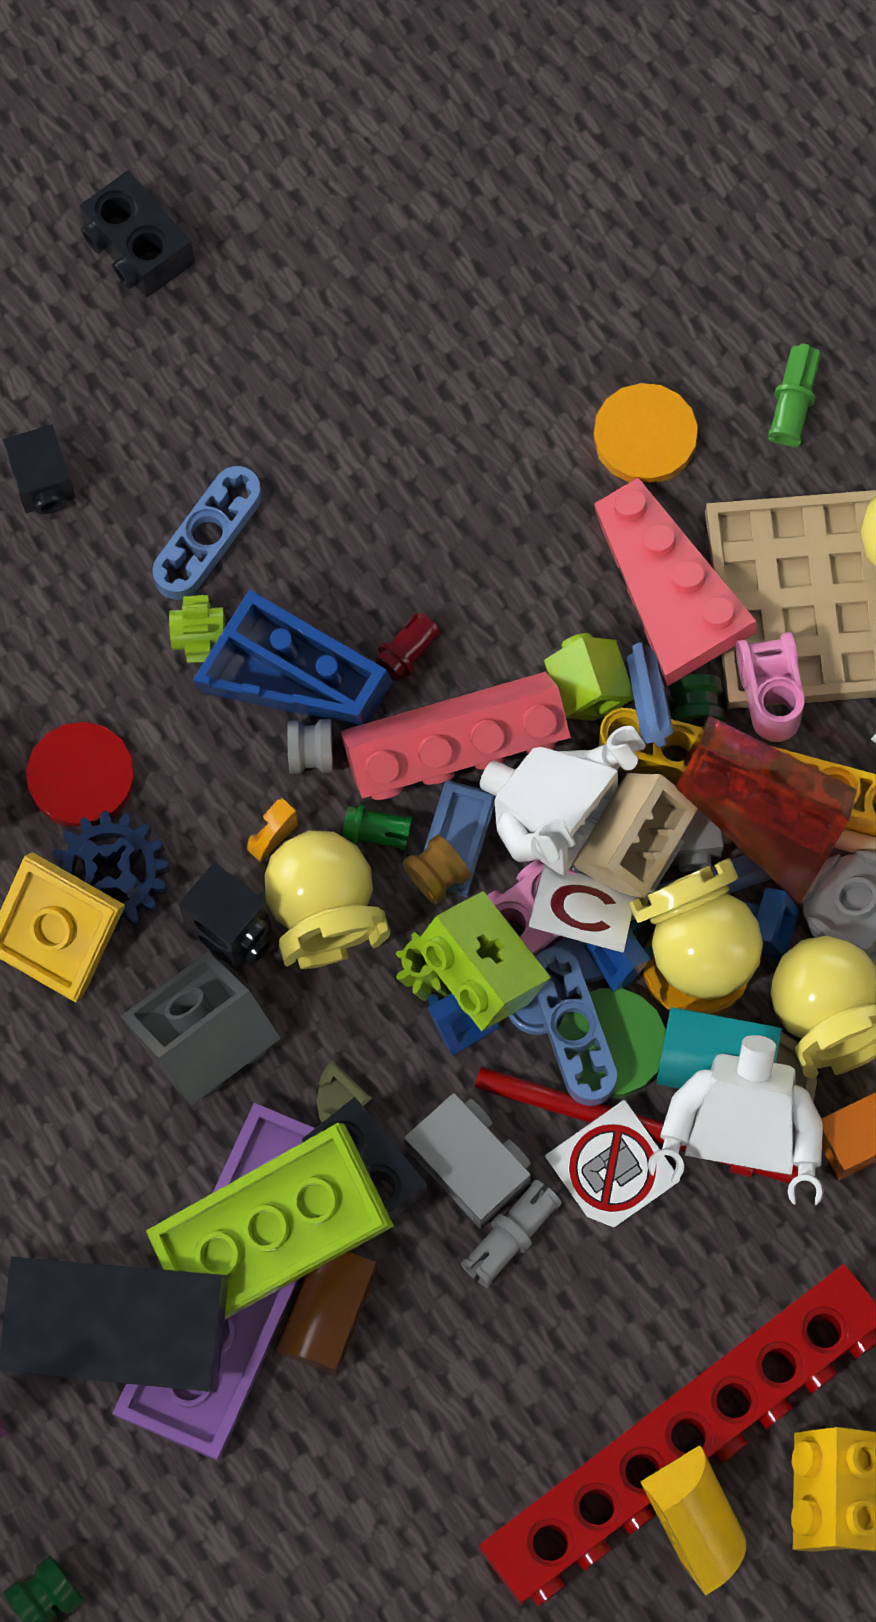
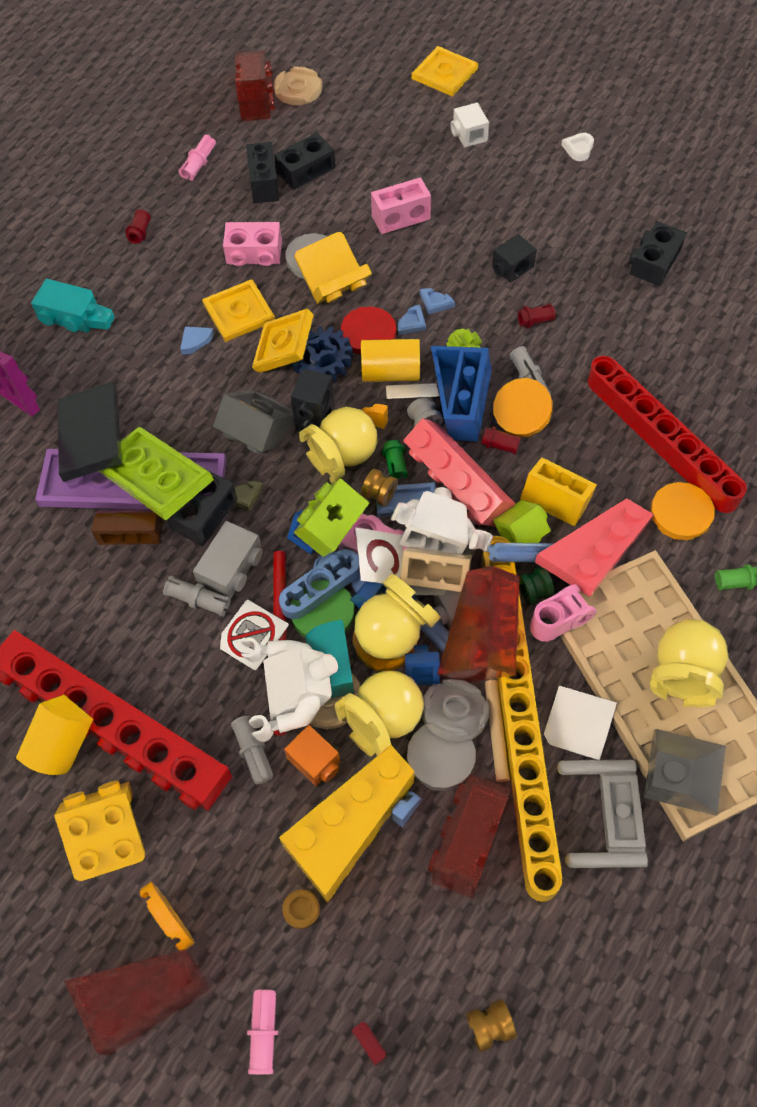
camera: 70 degrees right, 10 degrees down
medium blue beam [153,466,262,600] -> none
none -> light grey axle [231,715,273,784]
none -> yellow brick [361,339,420,382]
none -> white sticker [386,383,439,399]
none -> medium blue tile [398,305,426,335]
none -> medium blue tile [419,288,455,314]
none -> light orange tile [493,378,553,437]
none -> light grey pin [509,346,551,396]
none -> dark red pin [517,303,556,329]
none -> yellow brick [520,457,597,527]
none -> red beam [587,356,747,513]

